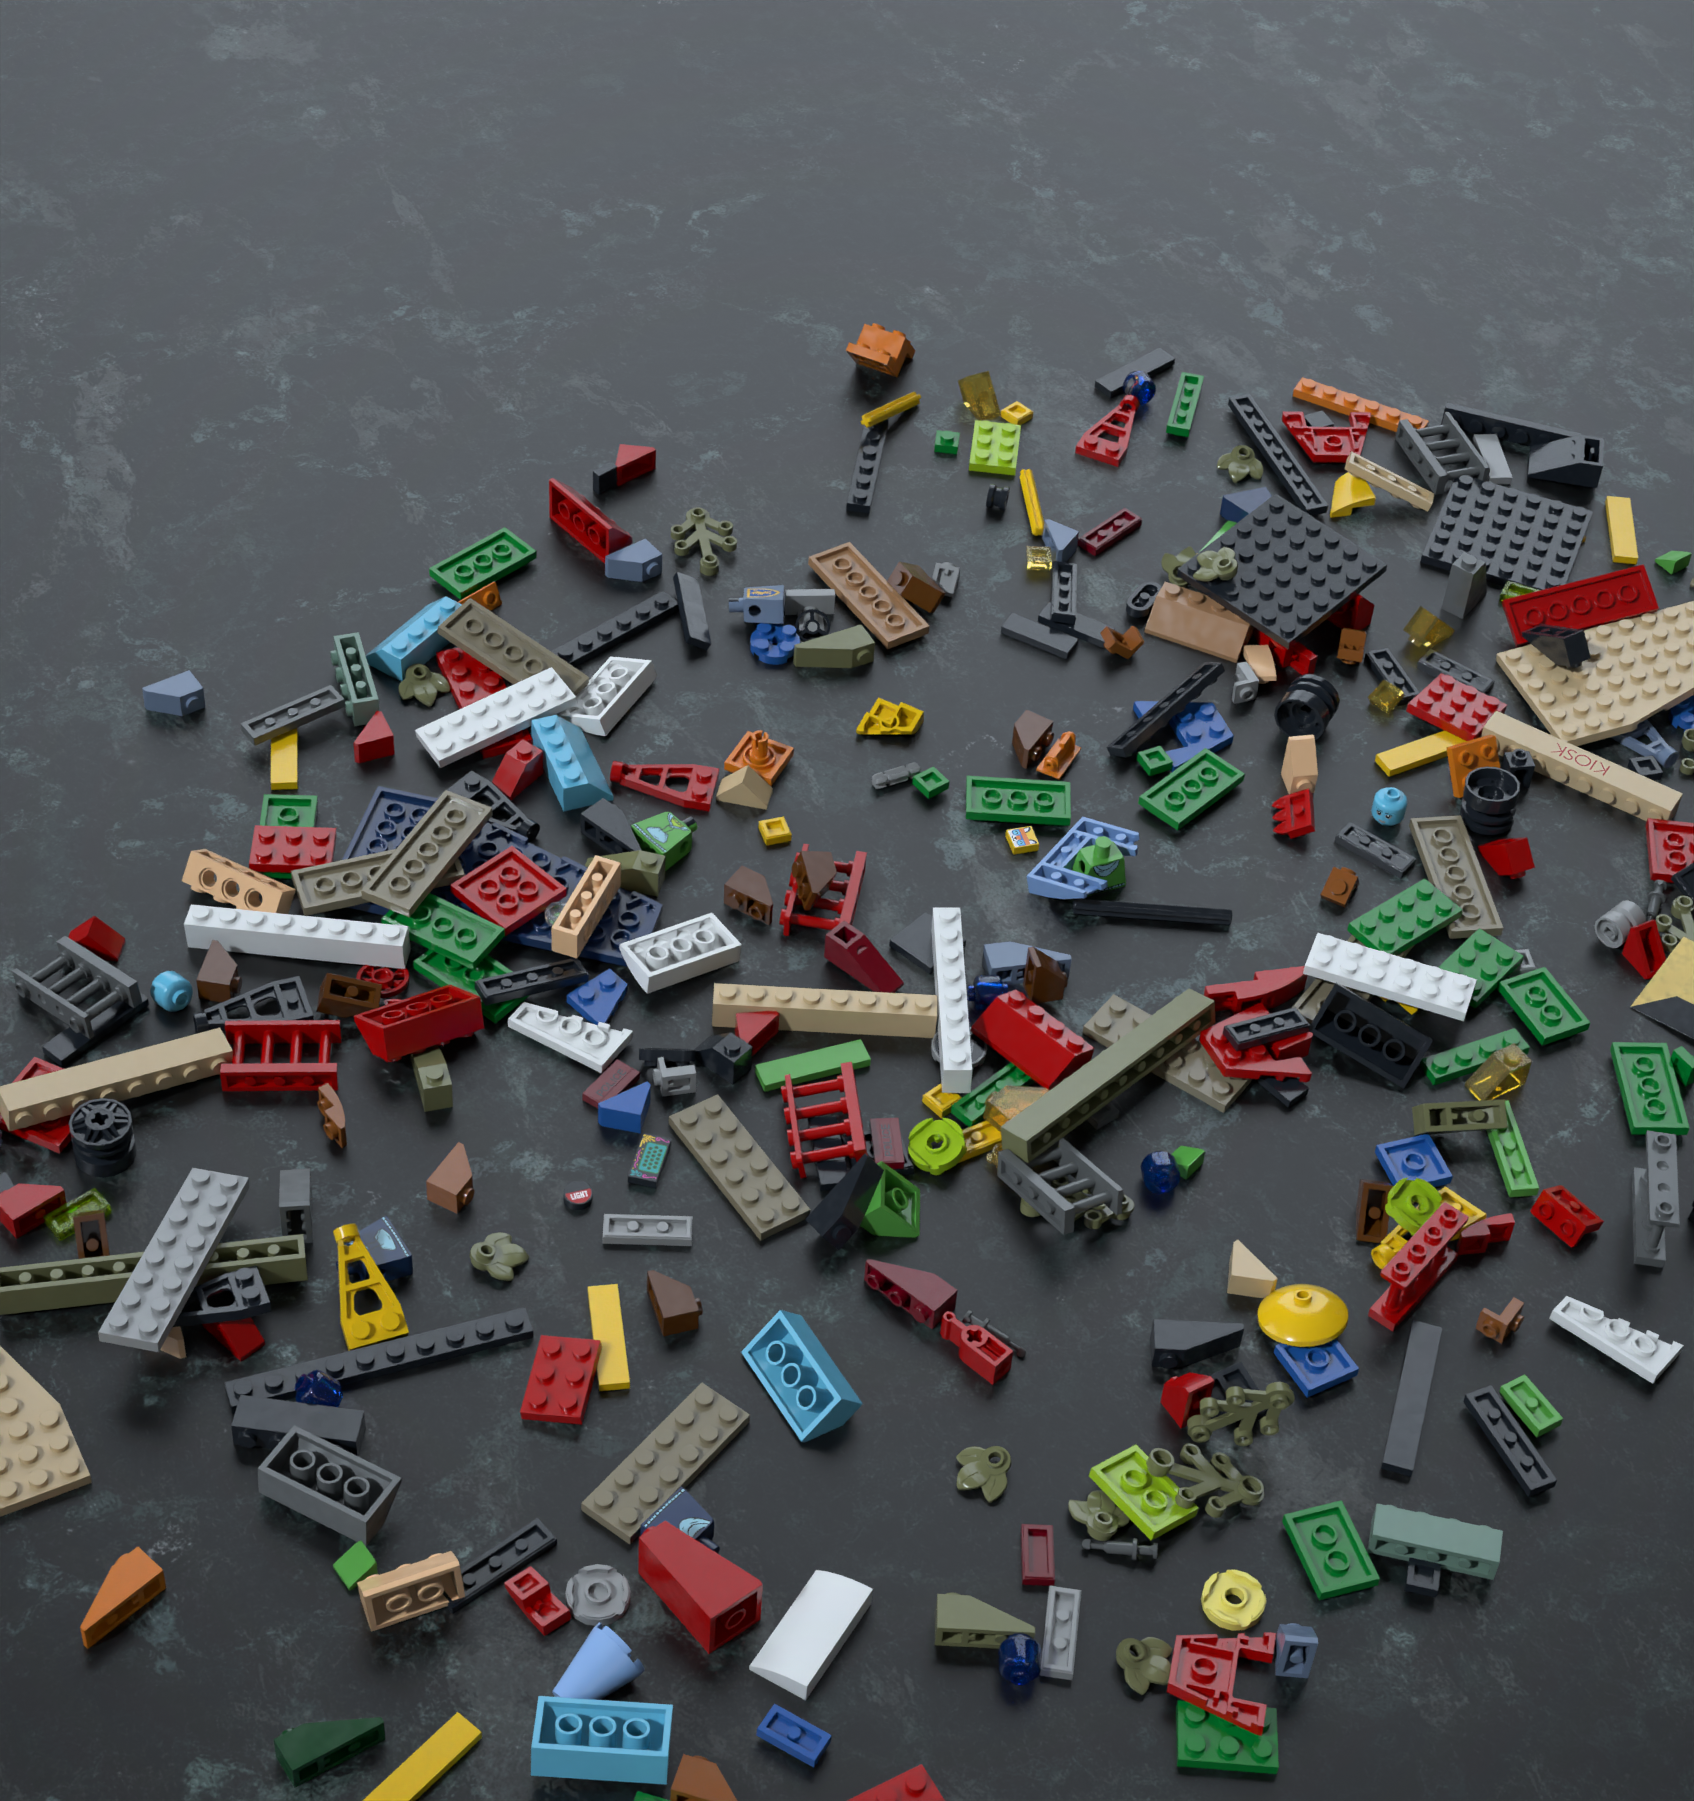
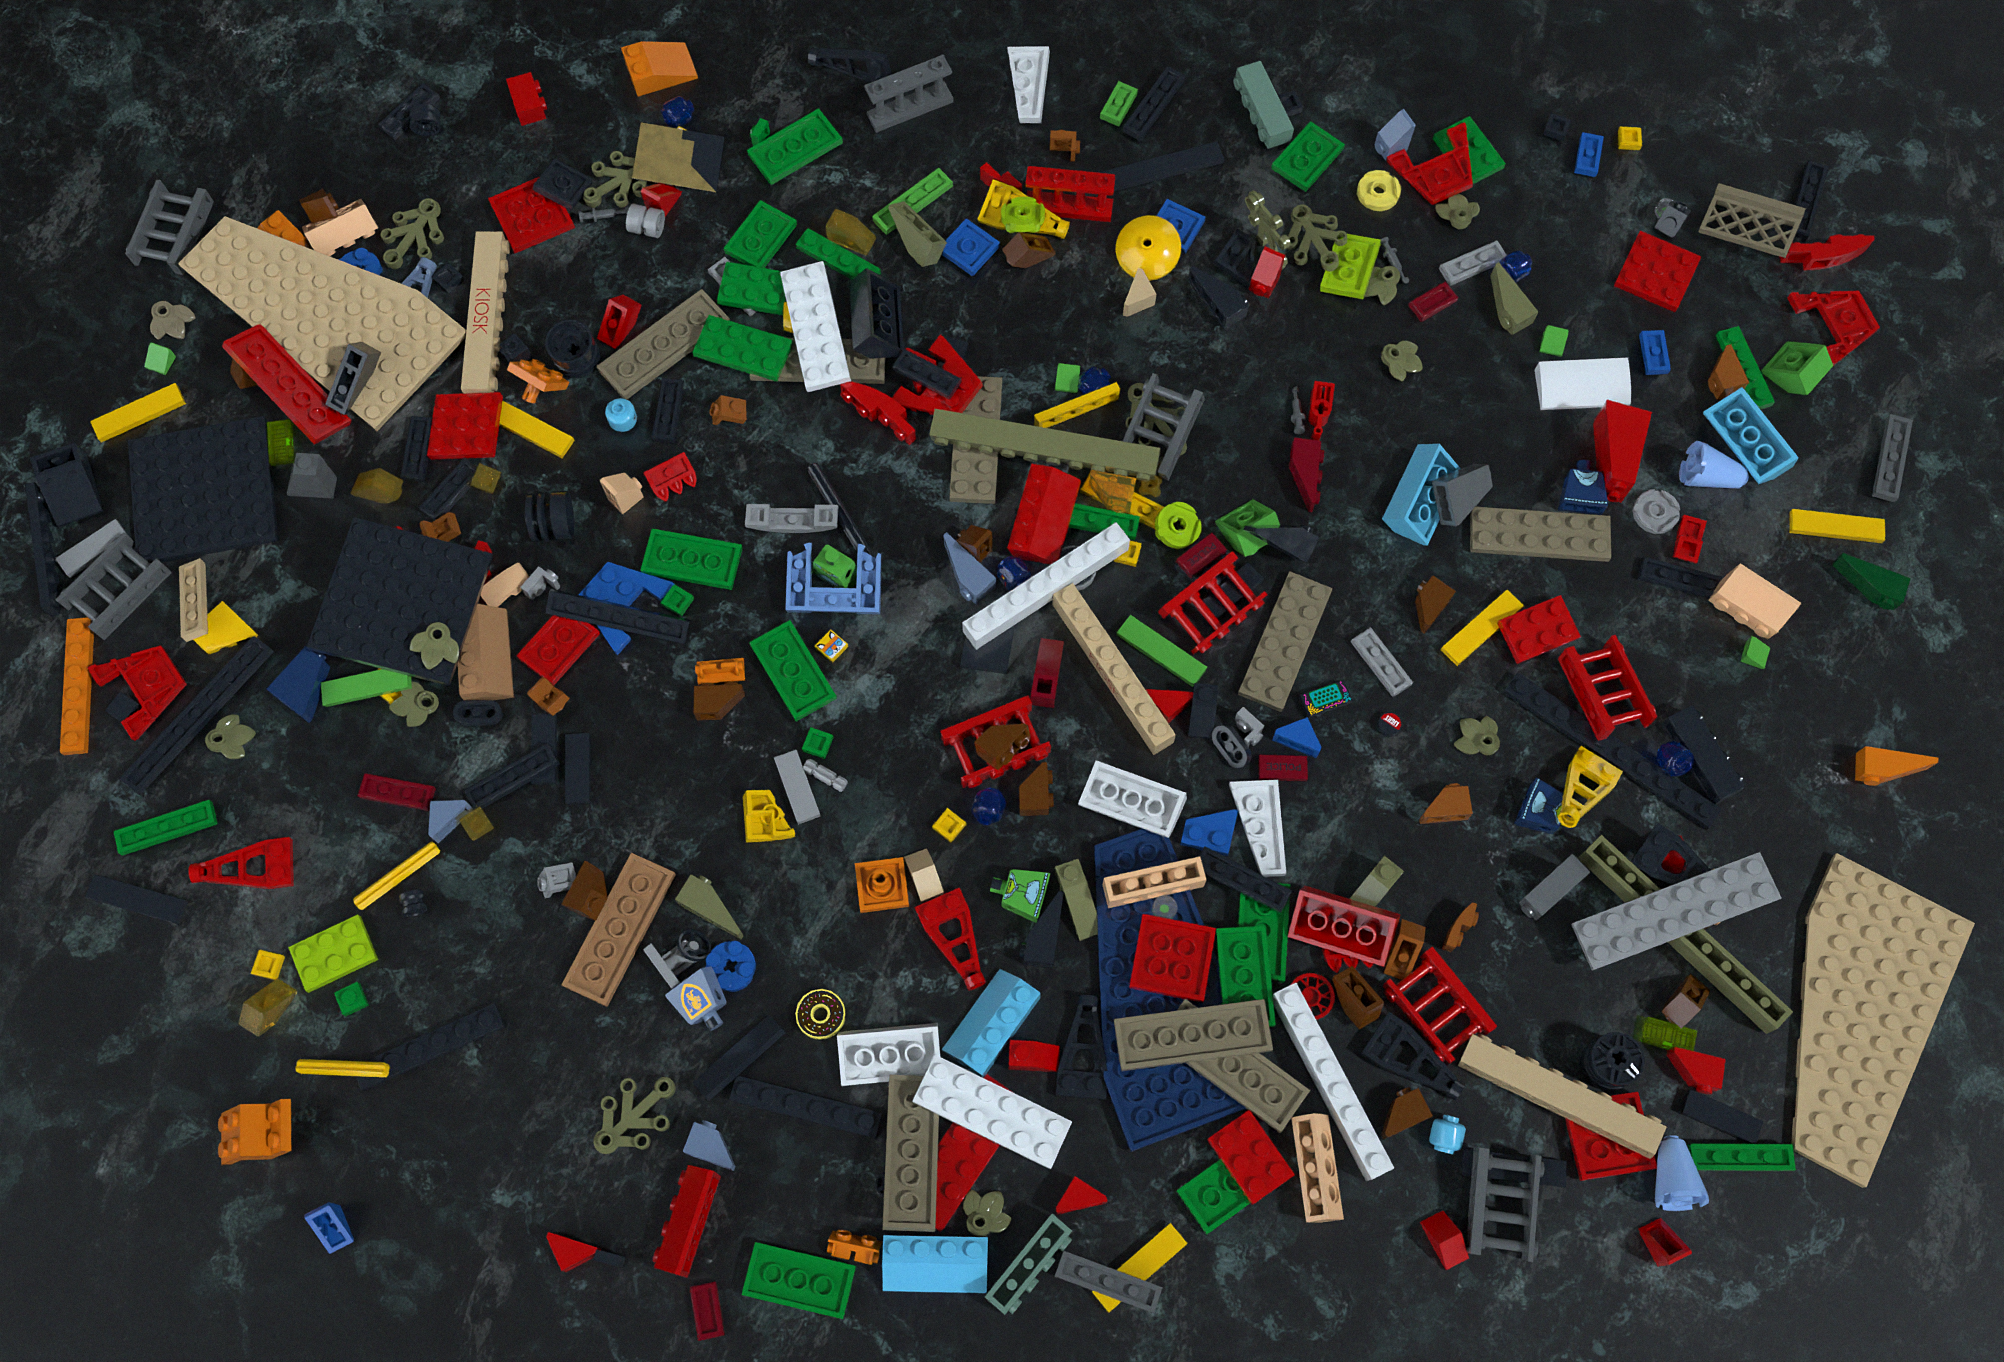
camera: 120 degrees left, 25 degrees up
dark grey slope [258,1425,402,1546] -> none
clear blue head [1122,371,1156,405] -> none
red bracket [1530,1185,1604,1247] -> none
none -> blue slope [304,1202,354,1254]
none -> red plate [517,615,600,686]
none -> dark red tile [690,1282,725,1341]
none -> light grey slope [745,504,838,533]
none -> light grey tile [774,750,821,825]
none -> tile [795,989,846,1039]
none -> clear blue head [972,788,1006,825]
none -> yellow tile [1034,382,1120,428]
none -> dark orange slope [1384,919,1425,980]
none -> dark grey slope [1432,464,1493,526]
none -> bright green slope [1539,325,1569,357]
none -> red fence [1558,635,1657,741]

